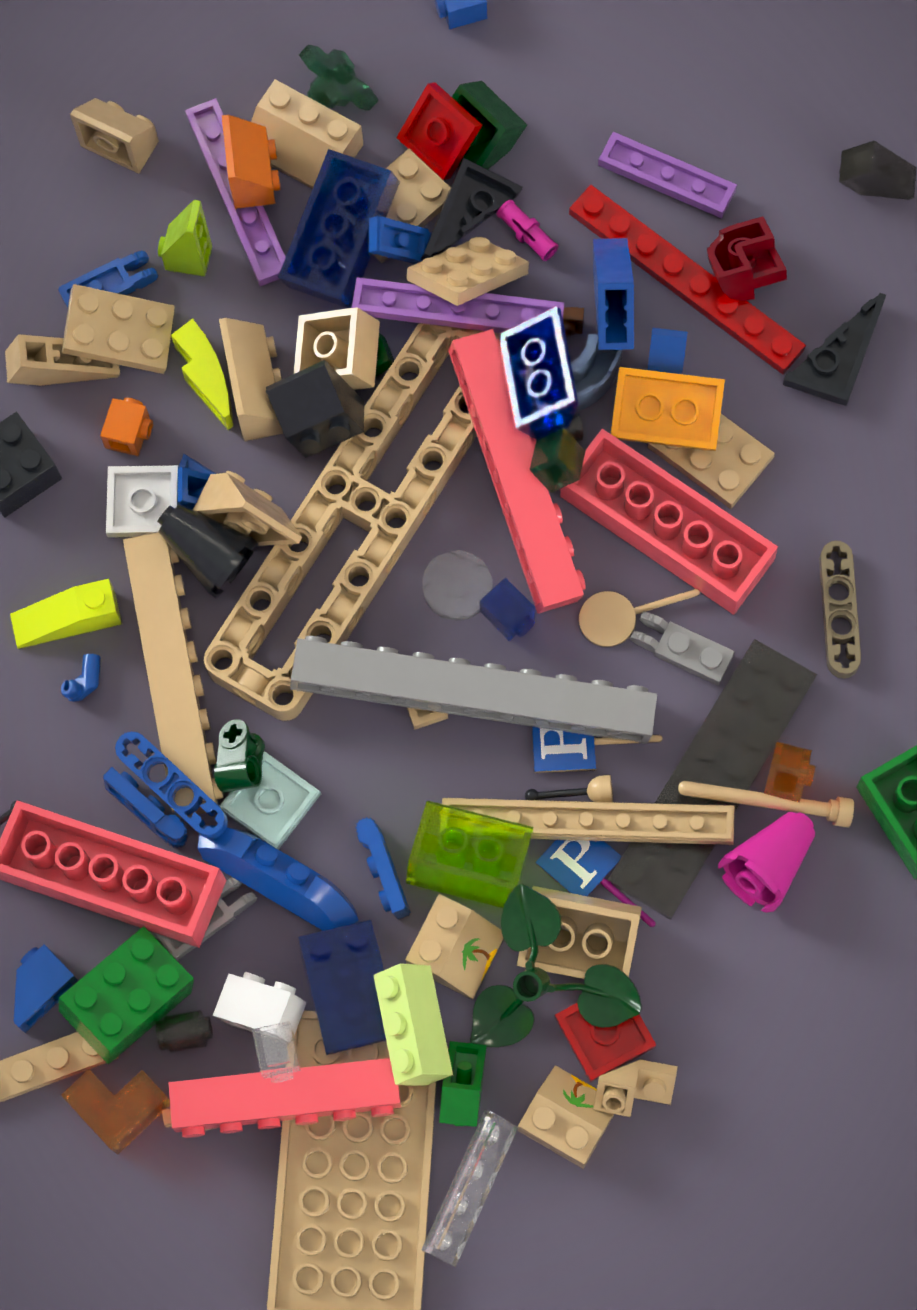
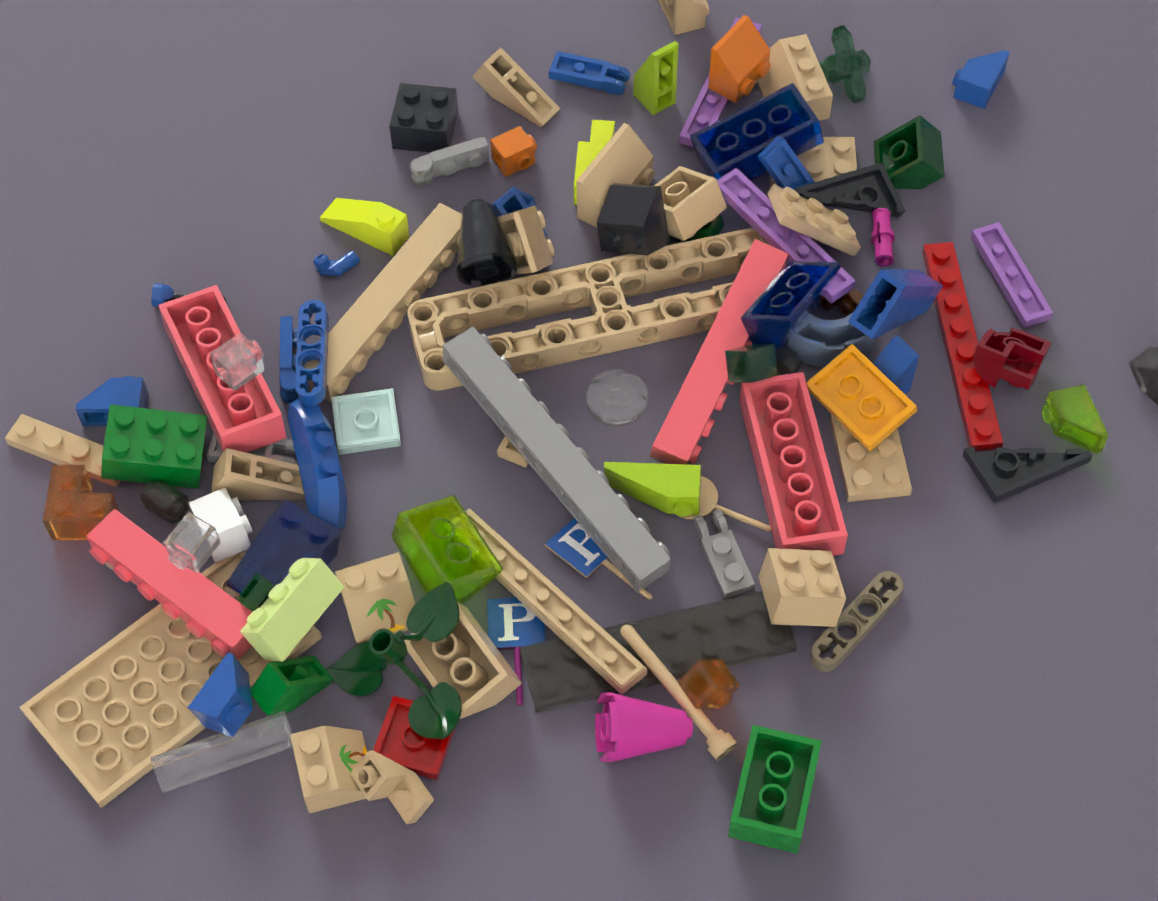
camera: 40 degrees right, 15 degrees down
tan plate [62,284,175,374] -> none
white plate [106,465,179,537] -> none
dark green piece [214,719,265,793] -> none
blue hinge [355,817,411,919] -> none
red plate [396,82,482,180] -> none
clear blue brick [479,577,535,641] -> none
hinge [525,775,613,802] -> none
none -> blue slope [187,653,253,737]
none -> clear brick [210,333,265,391]
none -> tan slope [211,448,306,501]
none -> dark green plate [236,572,274,612]
none -> light grey hinge [410,137,489,186]
none -> lime slope [604,462,701,517]
none -> tan brick [758,548,846,627]
none -> clear neon green slope [1042,384,1109,454]

